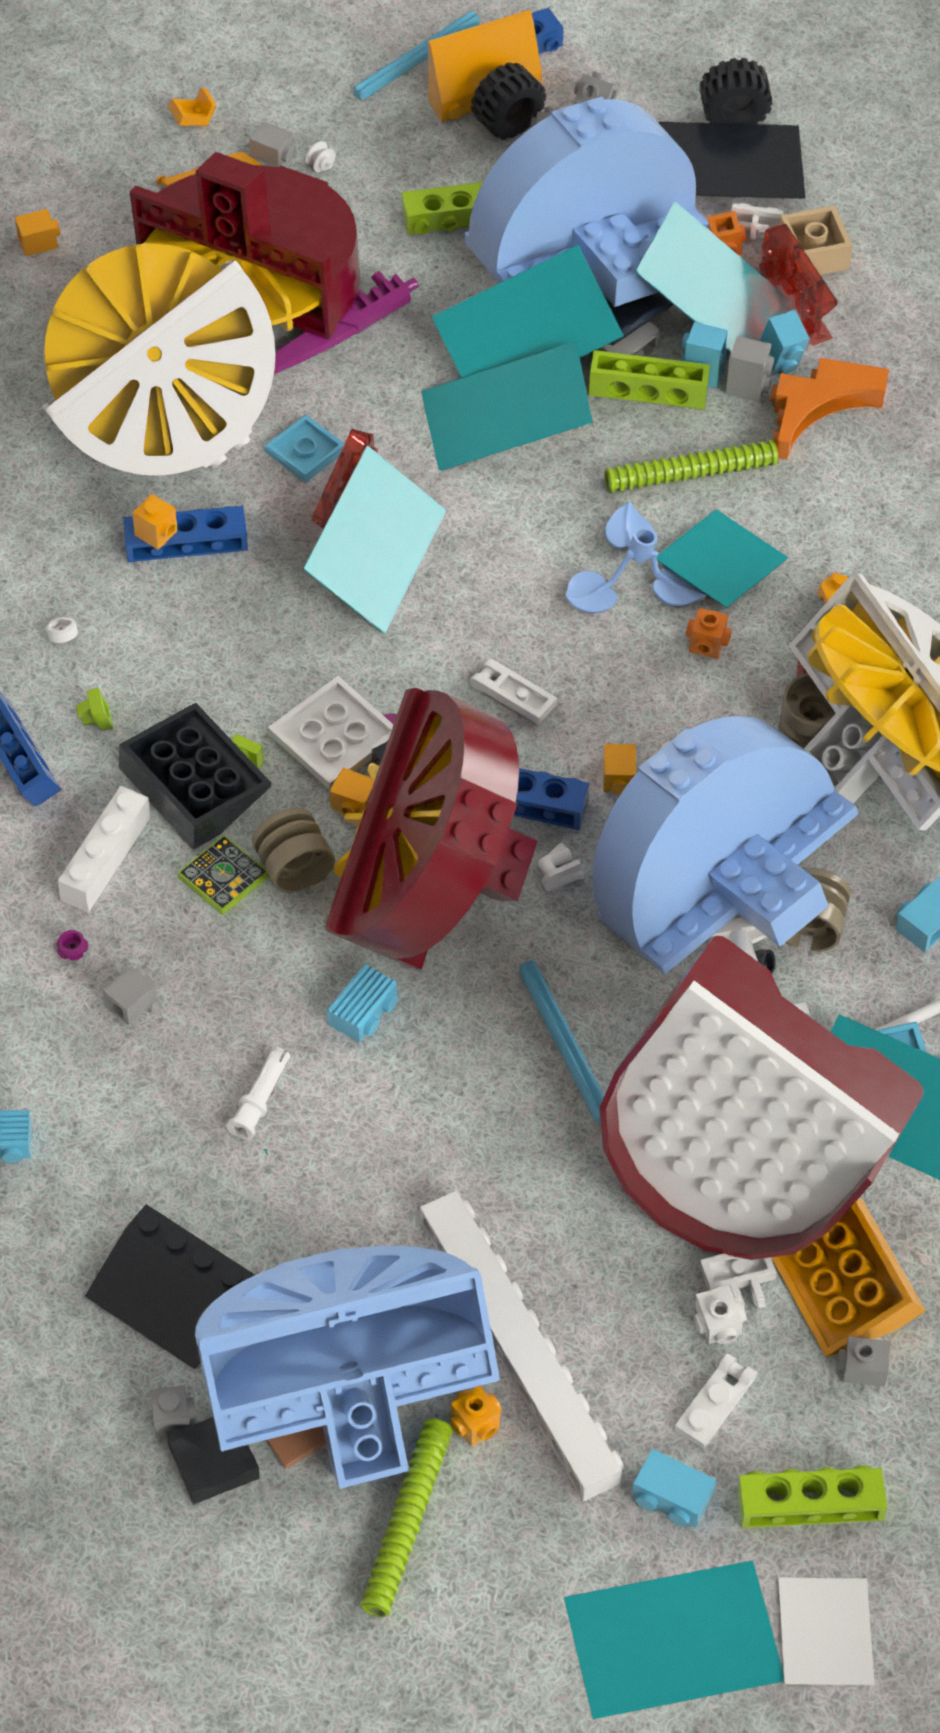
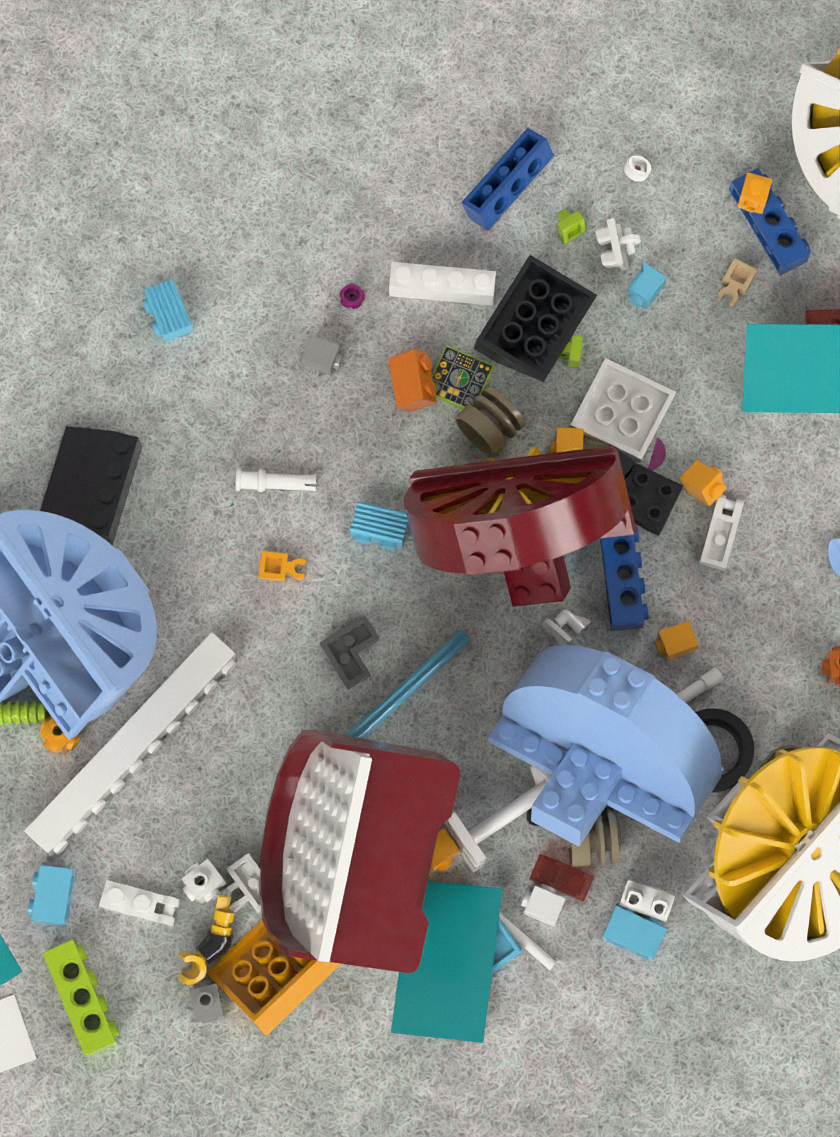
camera: 70 degrees right, 20 degrees up
none -> yellow piece [177,895,235,986]
none -> light orange plate [258,551,307,582]
none -> dark grey plate [320,615,380,690]
none -> orange brick [388,349,437,412]
none -> white brick [521,884,566,927]
none -> clear red slope [529,854,594,902]
none -> white hips [596,218,641,270]
none -> white hips [619,878,675,922]
none -> medium azure window [627,261,667,310]
none -> light orange brick [680,460,727,507]
none -> tan plate [717,258,757,308]

